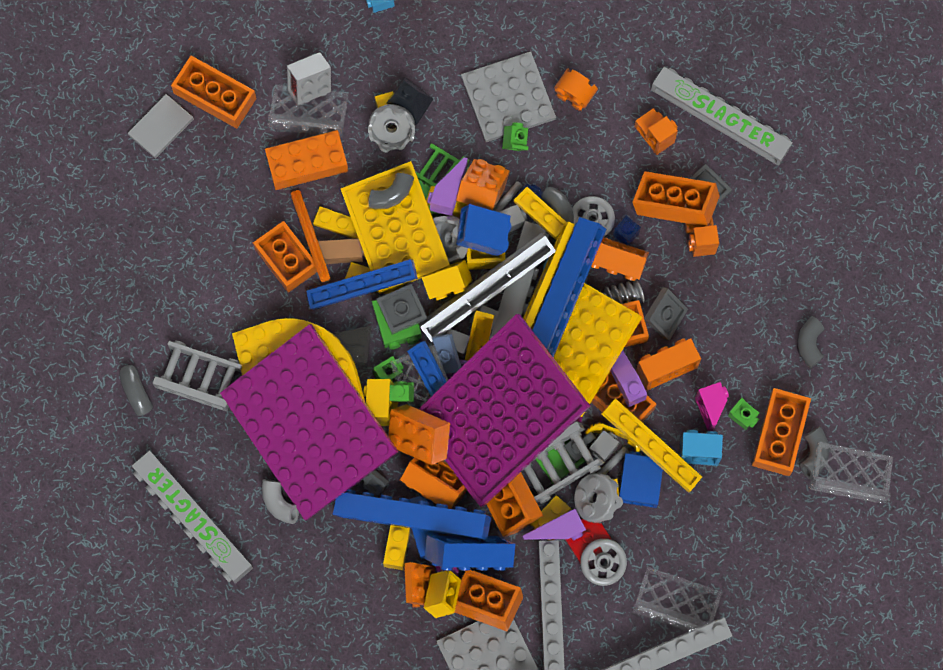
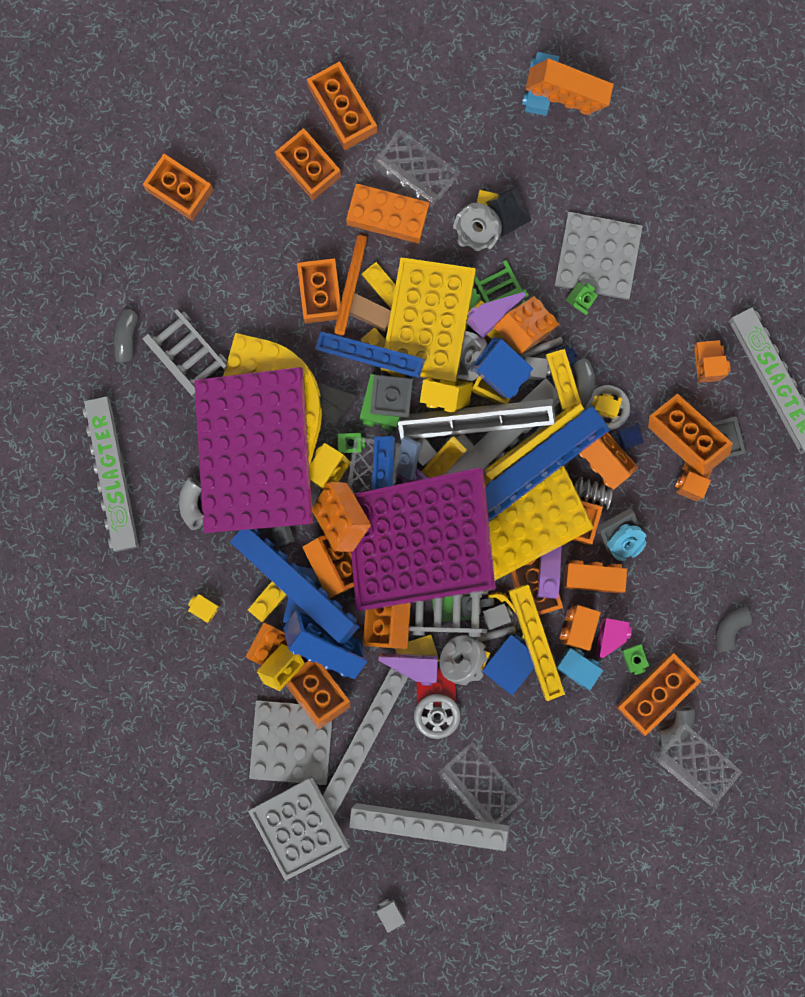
camera: 30 degrees right, 10 degrees up
light grey tile [128,94,194,159] -> none
light grey piece [287,52,331,105] -> none
dark grey cylinder [369,173,414,209] -> none
bright green brick [390,381,414,402] -> none
orange brick [554,68,598,111] -> none
none -> orange brick [142,154,214,221]
none -> yellow brick [188,594,220,623]
none -> orange brick [275,128,341,201]
none -> orange brick [559,605,601,650]
none -> yellow brick [591,394,623,419]
none -> medium azure plate [607,524,646,561]

